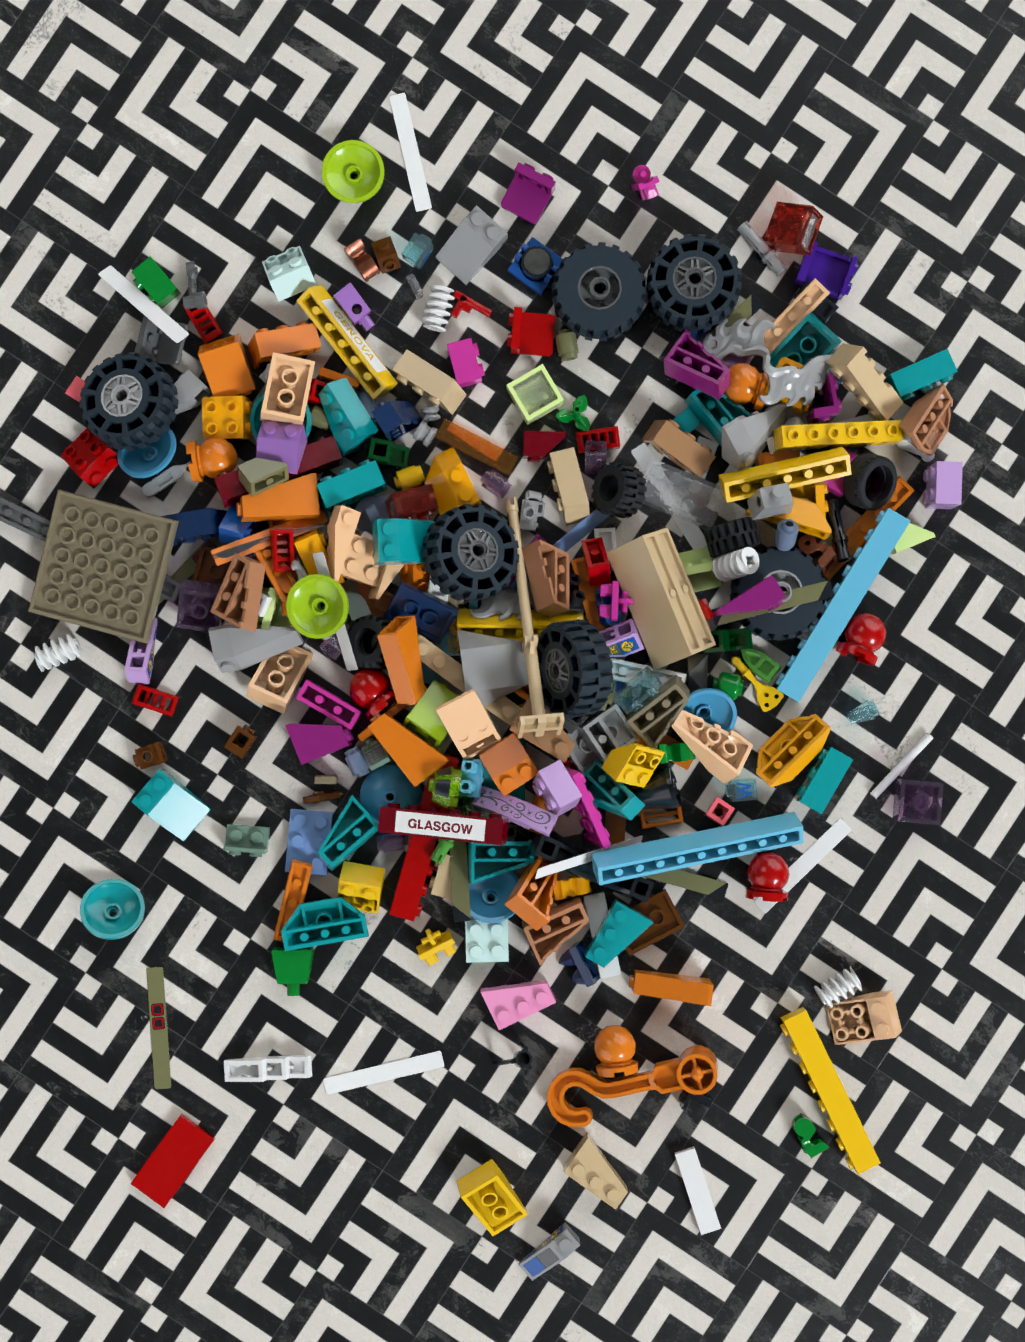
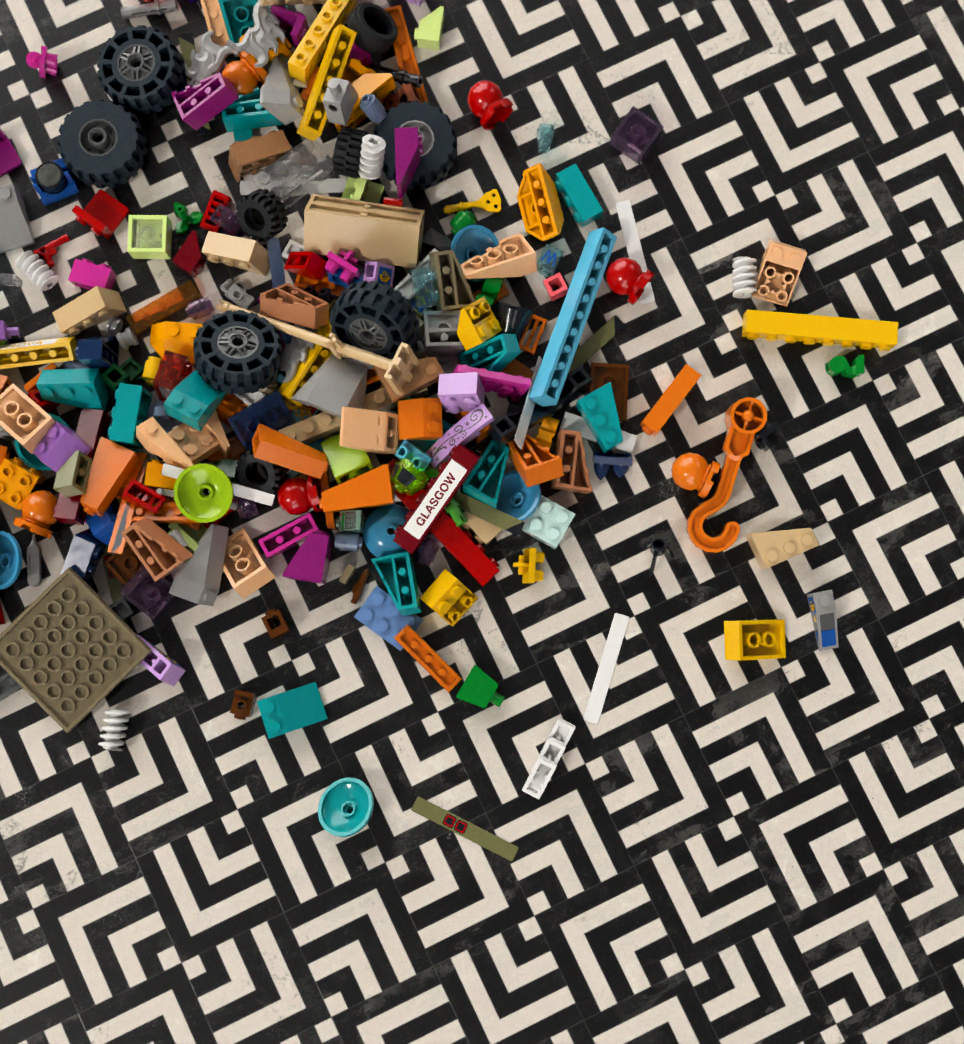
camera: 60 degrees left, 5 degrees down
red tile [130,1114,215,1208] -> none
red slope [131,683,179,717] -> none
sand green bracket [223,824,270,857] -> none
teal wedge [281,897,369,951] -> none
olive brick [310,404,331,431] -> none
bright pink wedge [481,980,556,1030] -> none
olive brick [555,329,579,361] -> none
white tile [674,1146,721,1235] -> none
dark green brick [704,628,753,653] -> none
olive sticker [711,581,834,626] -> none
bright green plate [741,649,781,684] -> none
medium azure brick [775,508,910,702] -> none
white bar [870,733,933,799] -> none

